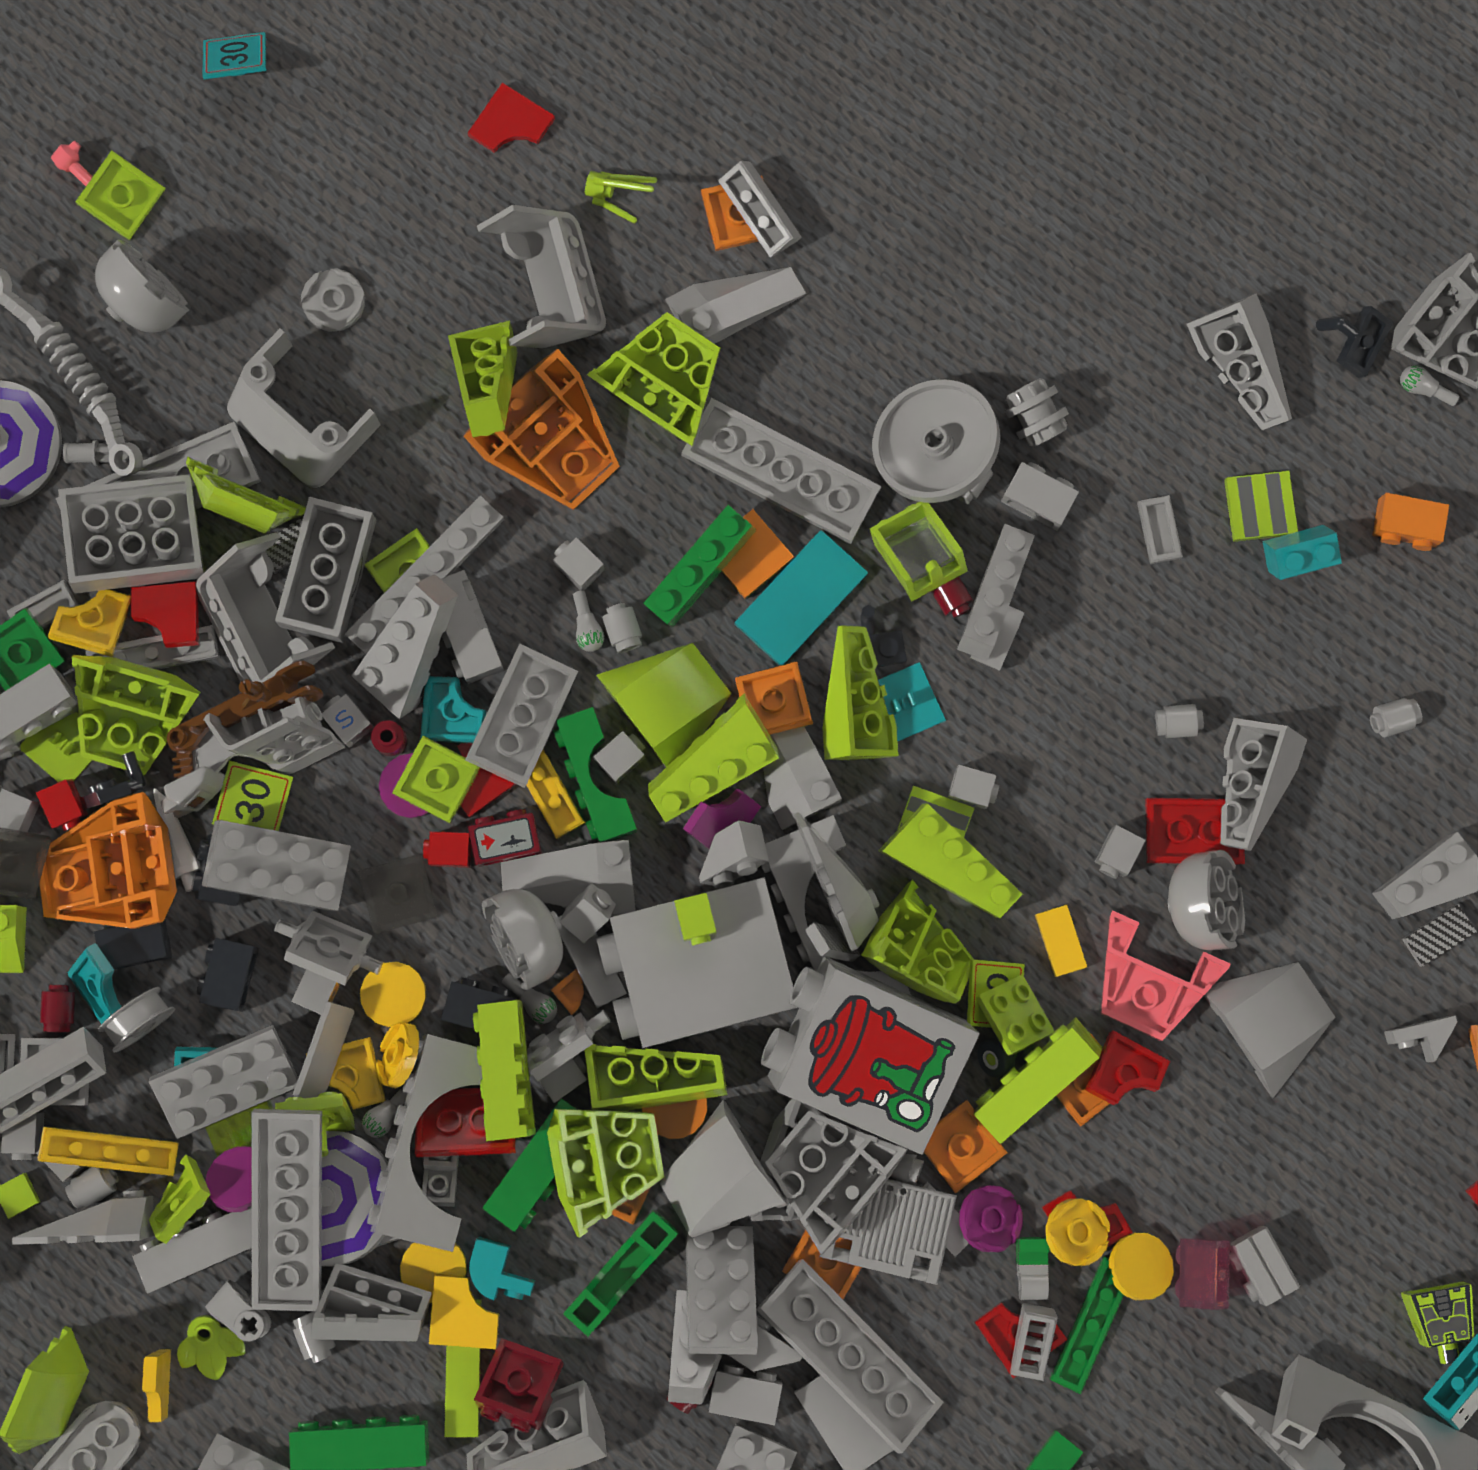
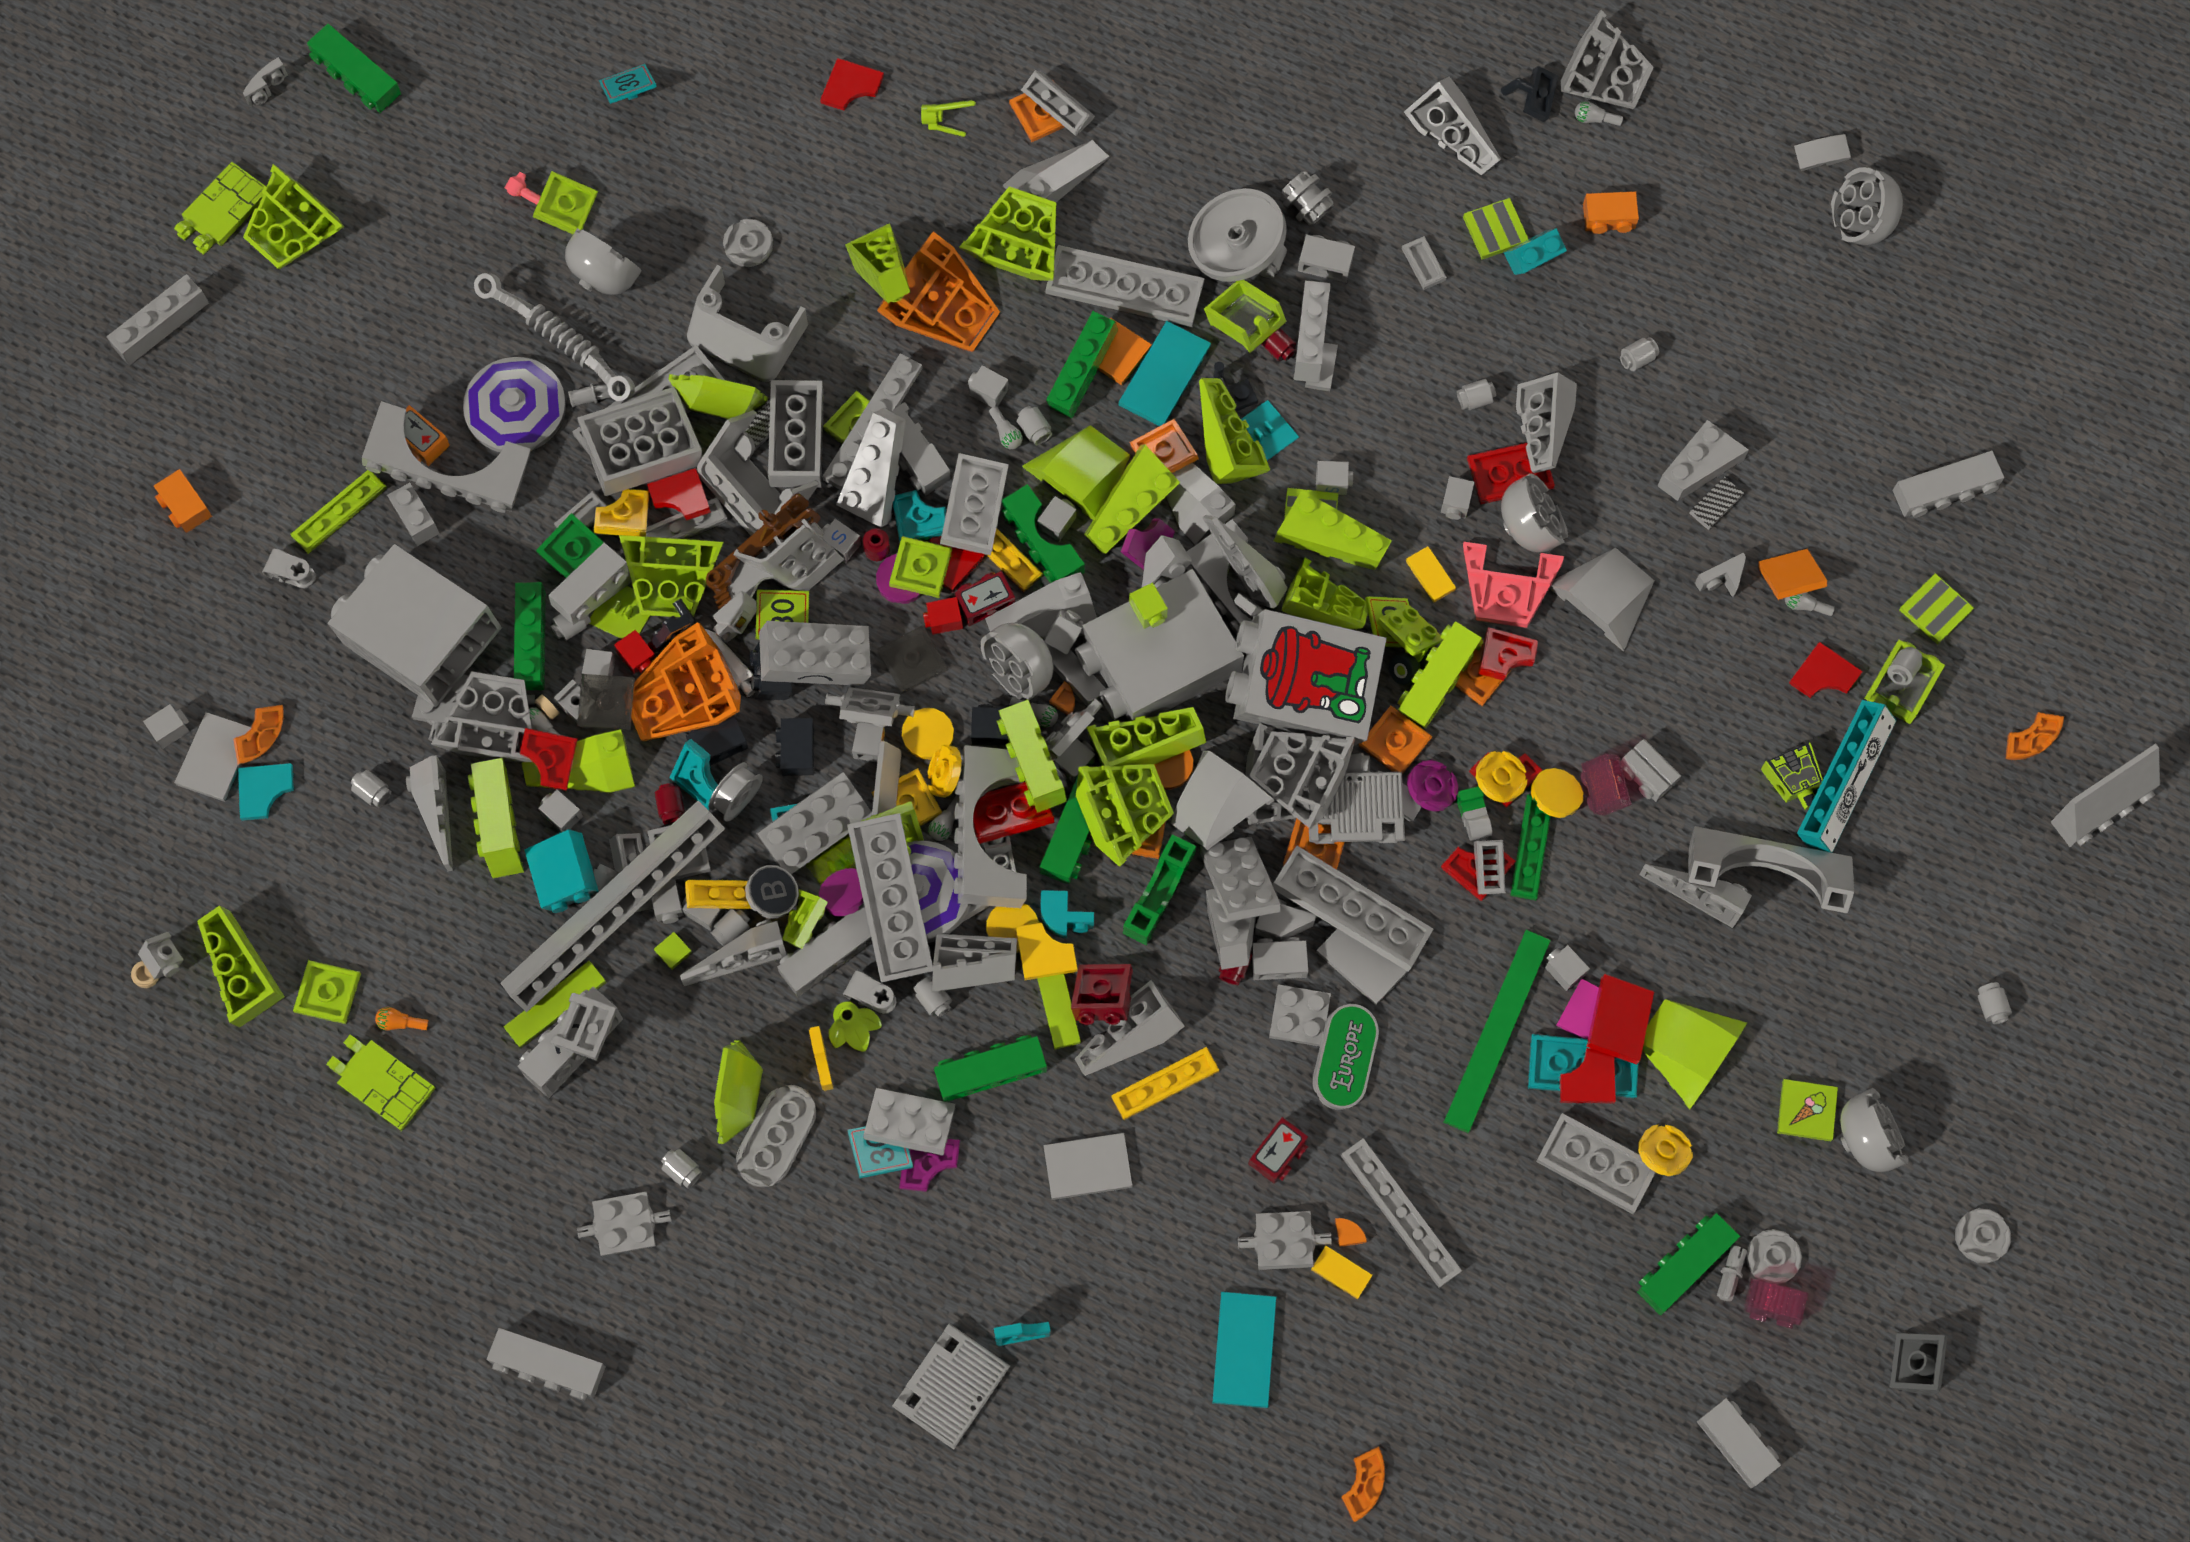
camera: 10 degrees left, 10 degrees down
light grey windscreen [477,205,606,348] -> none
none -> black tile [745,865,799,918]

